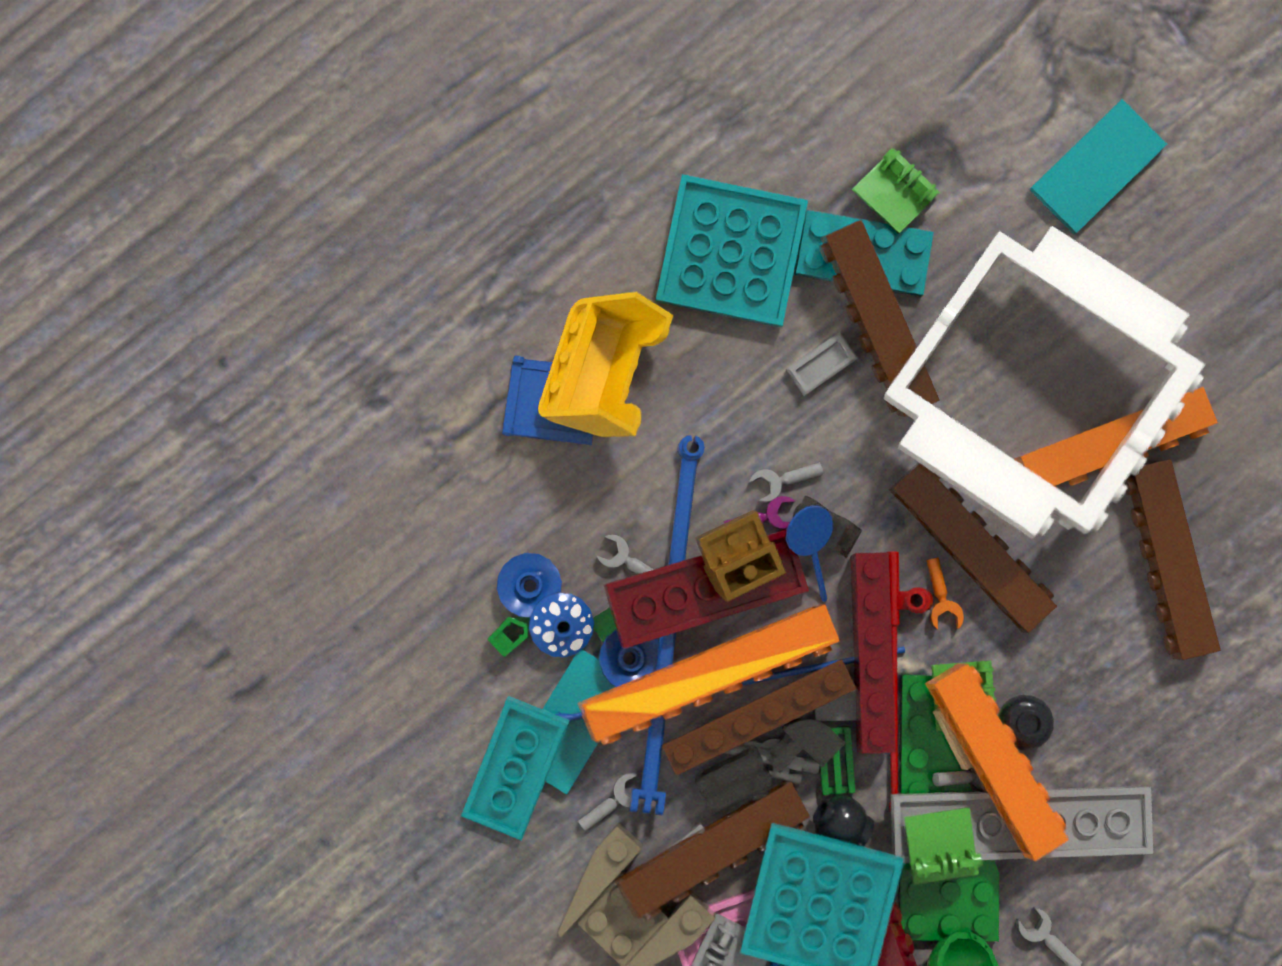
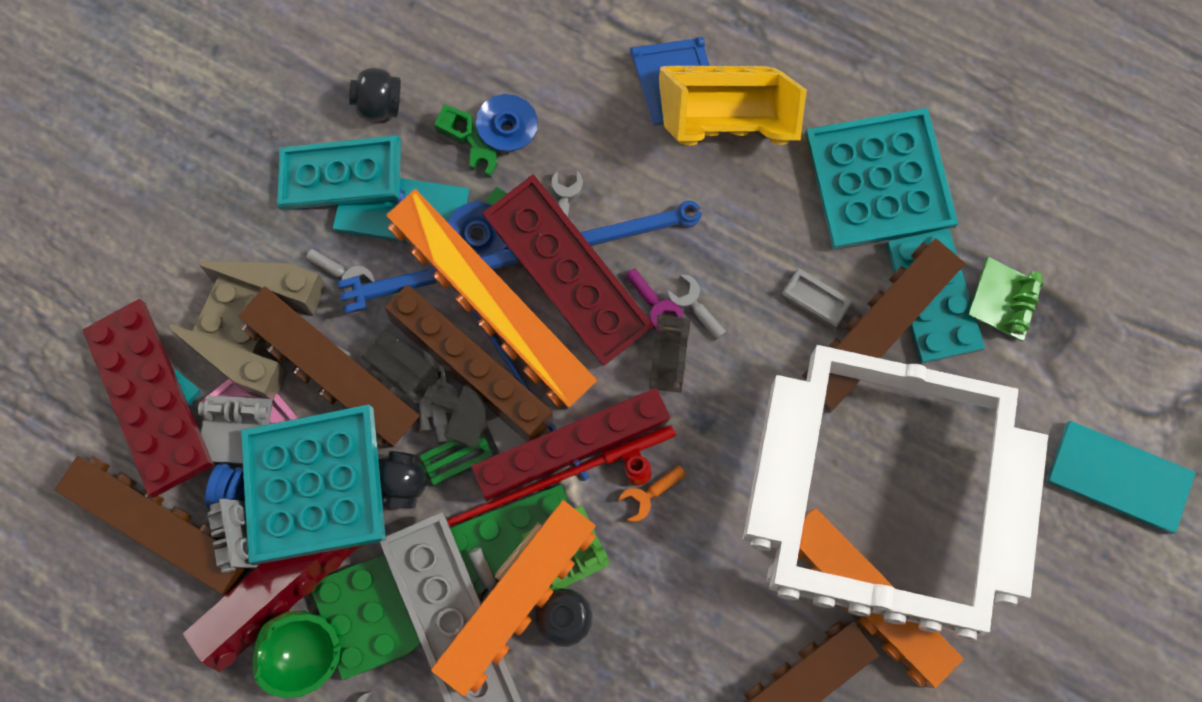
camera: 70 degrees right, 10 degrees down
blue dish [529,592,594,658] -> none
pearl gold brick [695,510,786,602] -> none
blue piece [786,506,833,602] -> none
reddish brown brick [889,463,1057,633] -> none
bright green hinge [904,807,983,884] -> none
none -> black piece [349,68,401,121]

